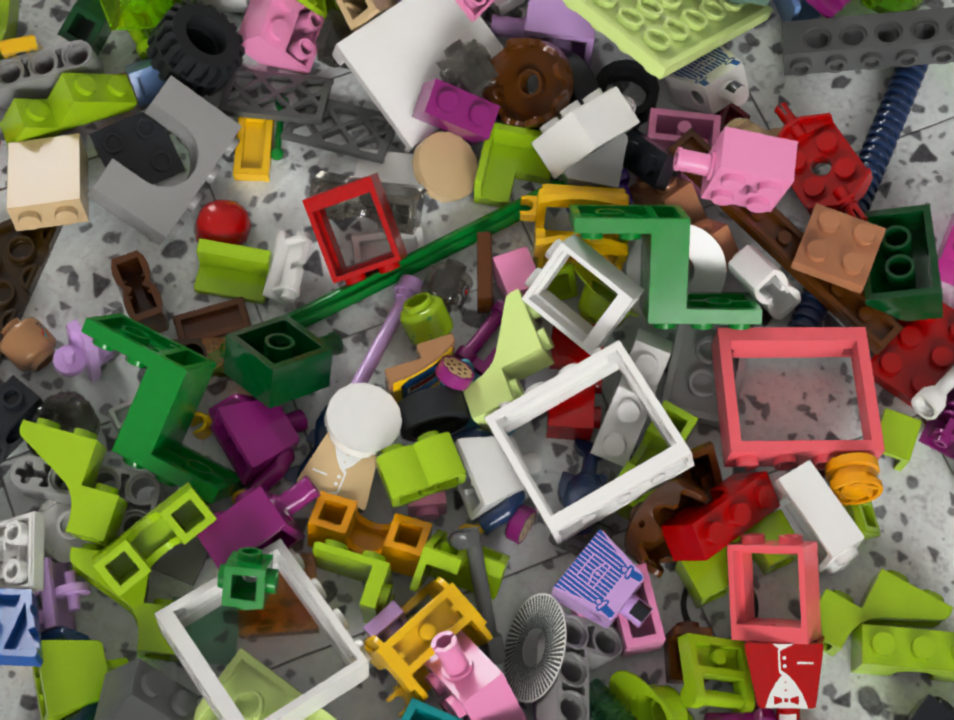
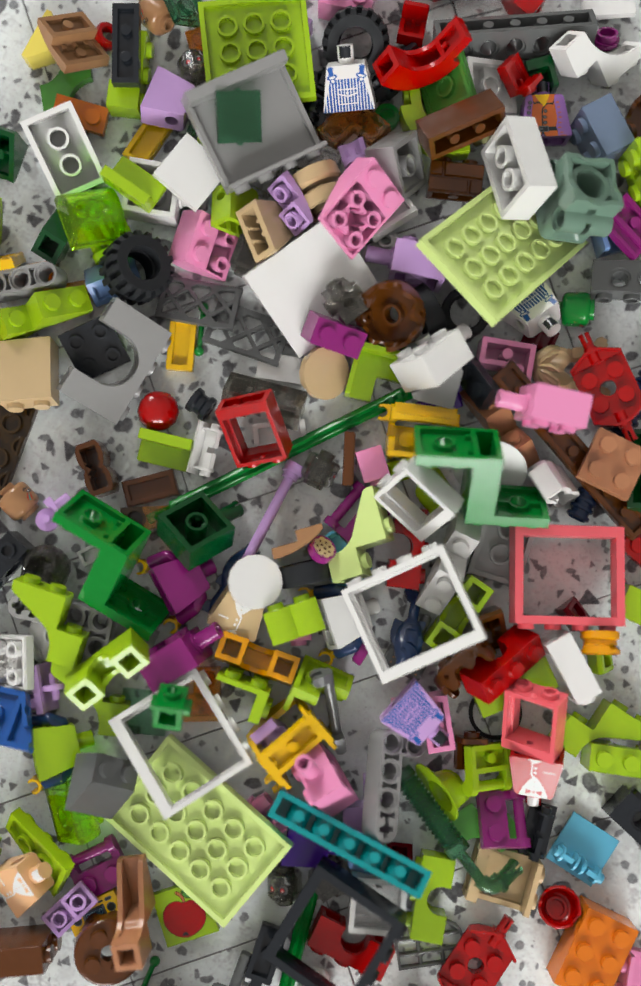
camera: 10 degrees right, 20 degrees up
lime head [400,292,454,346] -> none
sticker [503,593,567,703] -> none
none -> black wheel [185,388,218,421]
none -> green head [558,292,595,327]

